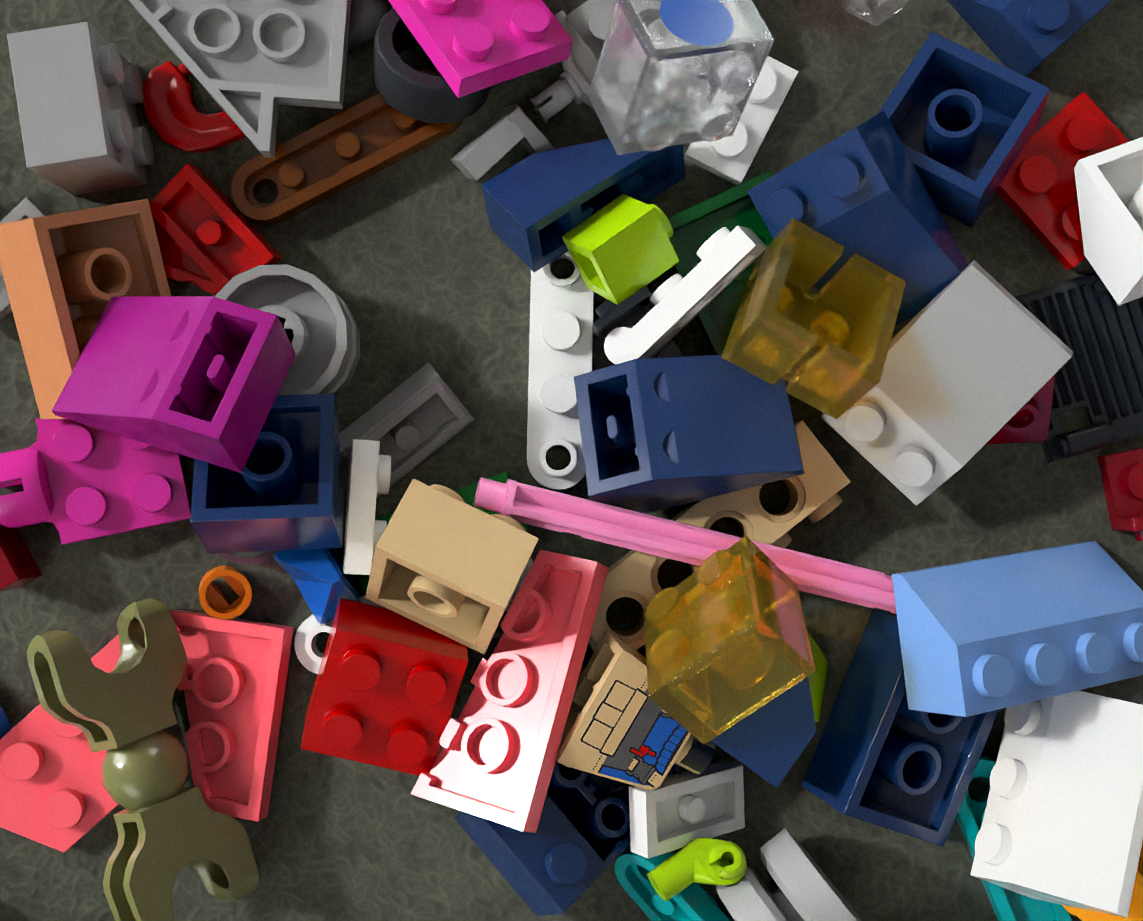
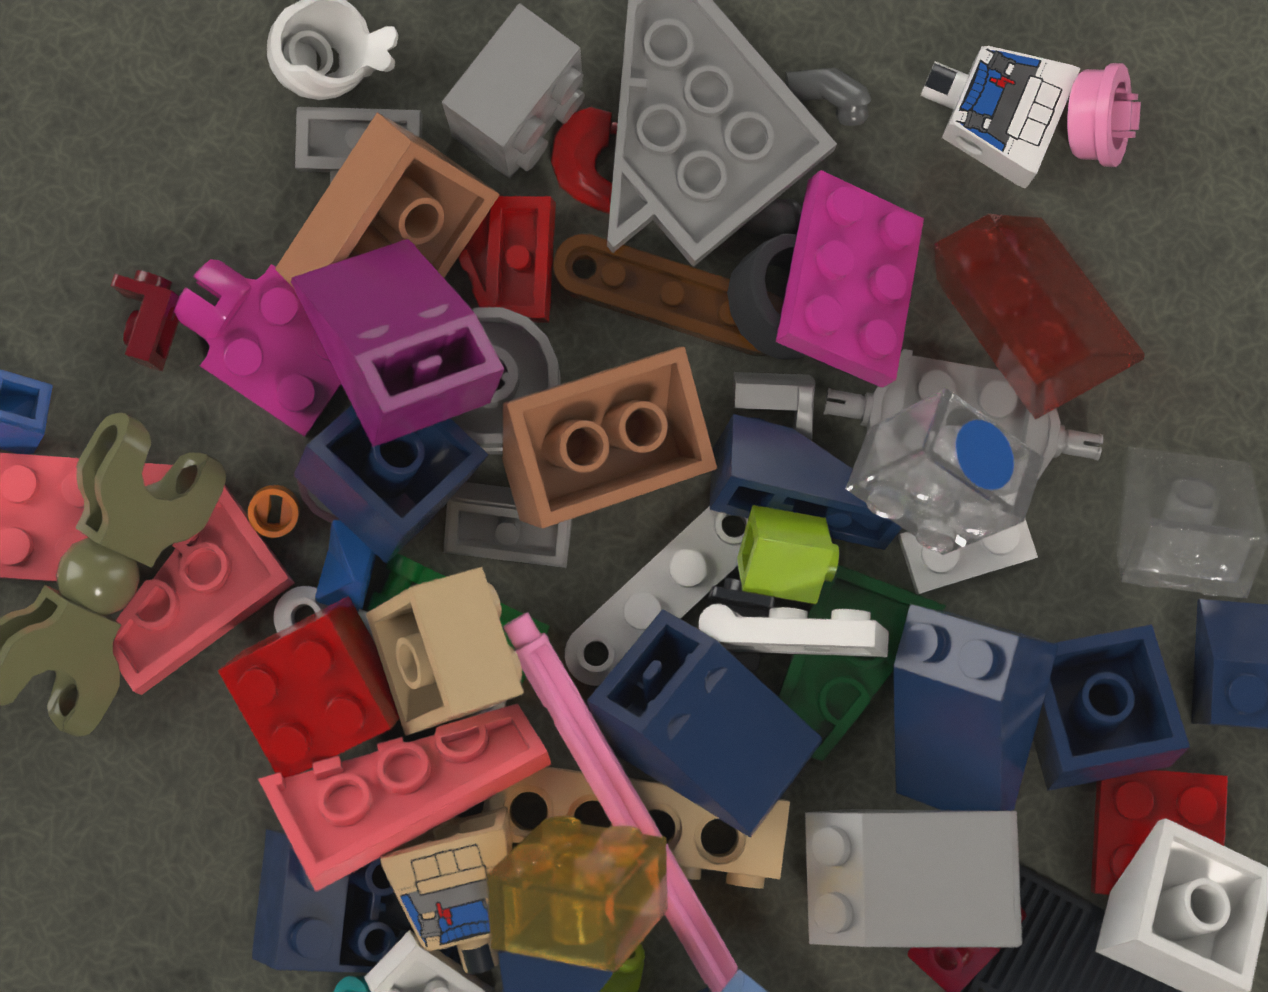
camera: 45 degrees right, 5 degrees down
white plate [342,439,391,575] -> none
clear yellow piece [722,218,906,419] -> none
none -> nougat slope [503,346,717,529]

